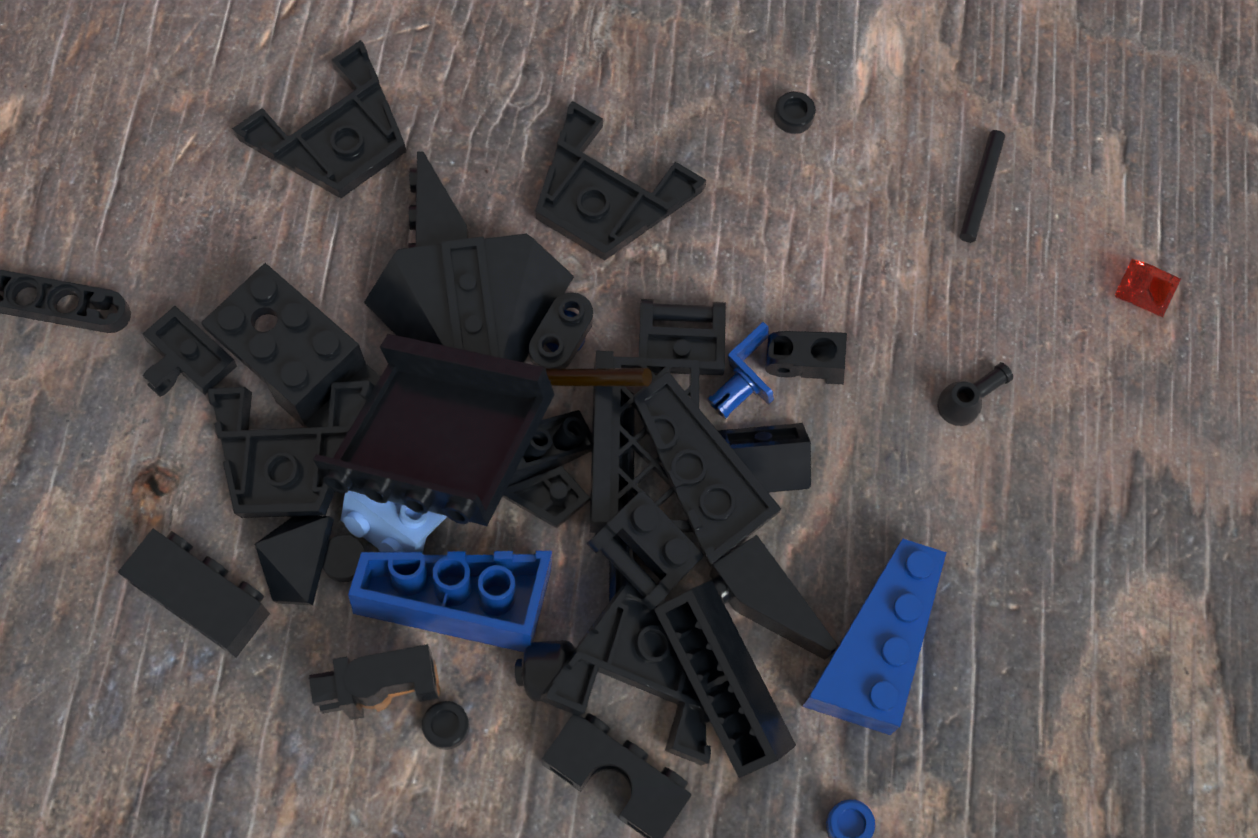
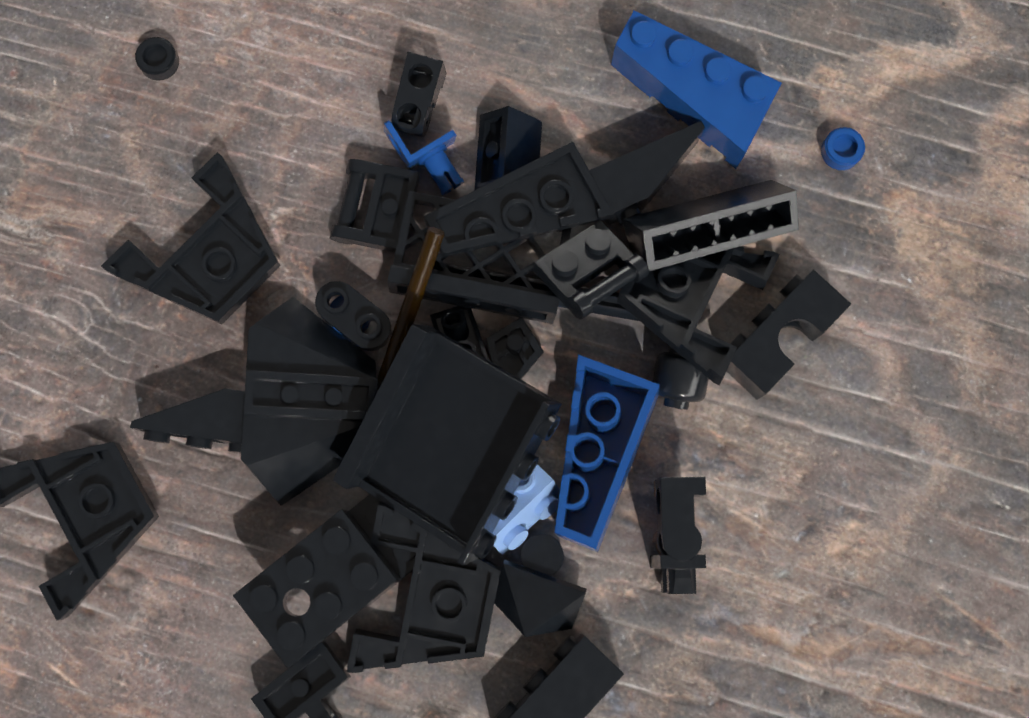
camera: 80 degrees left, 10 degrees up
black tile [422,701,470,750] -> none

